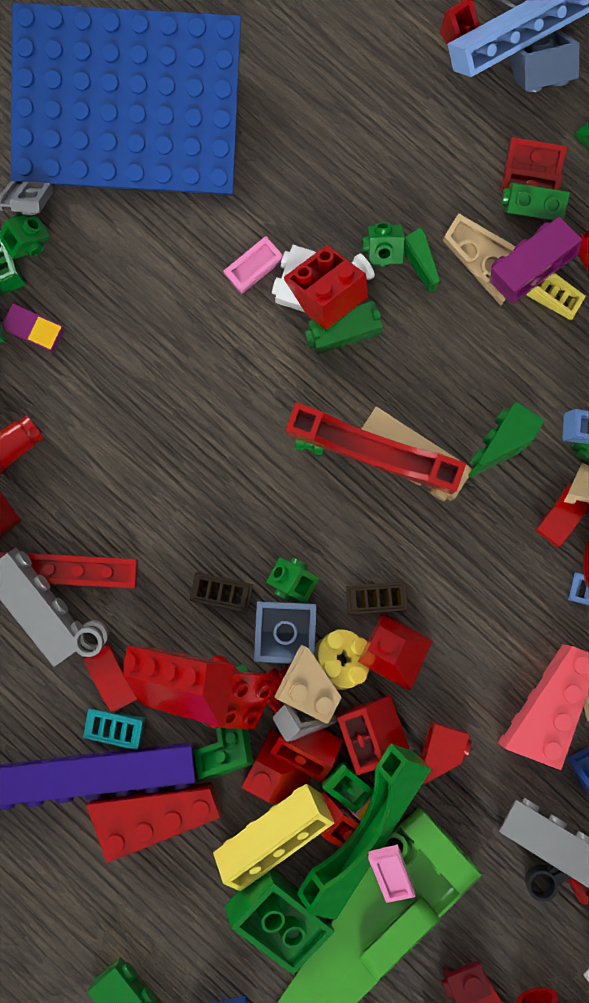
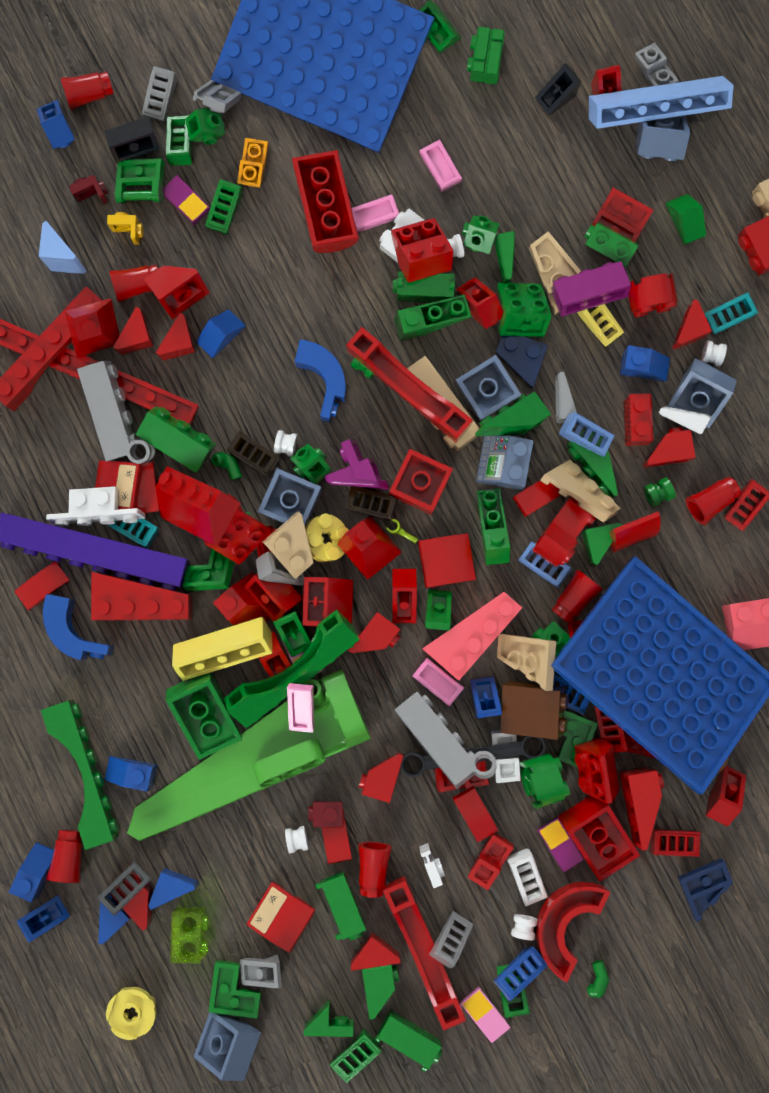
camera: 20 degrees right, 0 degrees up
none -> red slope [14,561,69,611]
none -> blue arch [43,594,114,660]
none -> white bracket [46,487,145,527]
none -> slope [95,461,142,510]
none -> red slope [113,307,153,355]
none -> green brick [136,406,216,473]
none -> red slope [144,265,210,320]
none -> red slope [156,313,195,361]
none -> blue slope [196,309,246,359]
none -> green slope [205,179,243,235]
none -> green arm [211,452,242,481]
none -> light orange slope [237,138,269,188]
none -> white wheel [274,430,298,457]
none -> red brick [292,150,359,253]
none -> blue arch [295,339,346,422]
none -> magenta piece [325,439,389,490]
none -> red slope [359,752,403,803]
none -> lime hand [386,519,418,544]
none -> red brick [389,449,453,515]
none -> red slope [392,569,417,623]
none -> green slope [394,294,471,341]
none -> bright pink tile [412,658,464,706]
none -> red slope [418,533,476,588]
none -> green slope [419,0,461,53]
none -> bright pink tile [419,140,462,192]
none -> green slope [425,589,452,631]
none -> sand blue slope [454,355,521,420]
none -> red slope [456,277,503,329]
none -> green brick [467,27,505,85]
none -> sand blue slope [476,436,533,491]
none -> green slope [477,488,510,565]
none -> dark blue wing [495,336,548,389]
none -> green bracket [497,282,552,337]
none -> black slope [535,64,581,115]
none -> light grey slope [555,372,577,423]

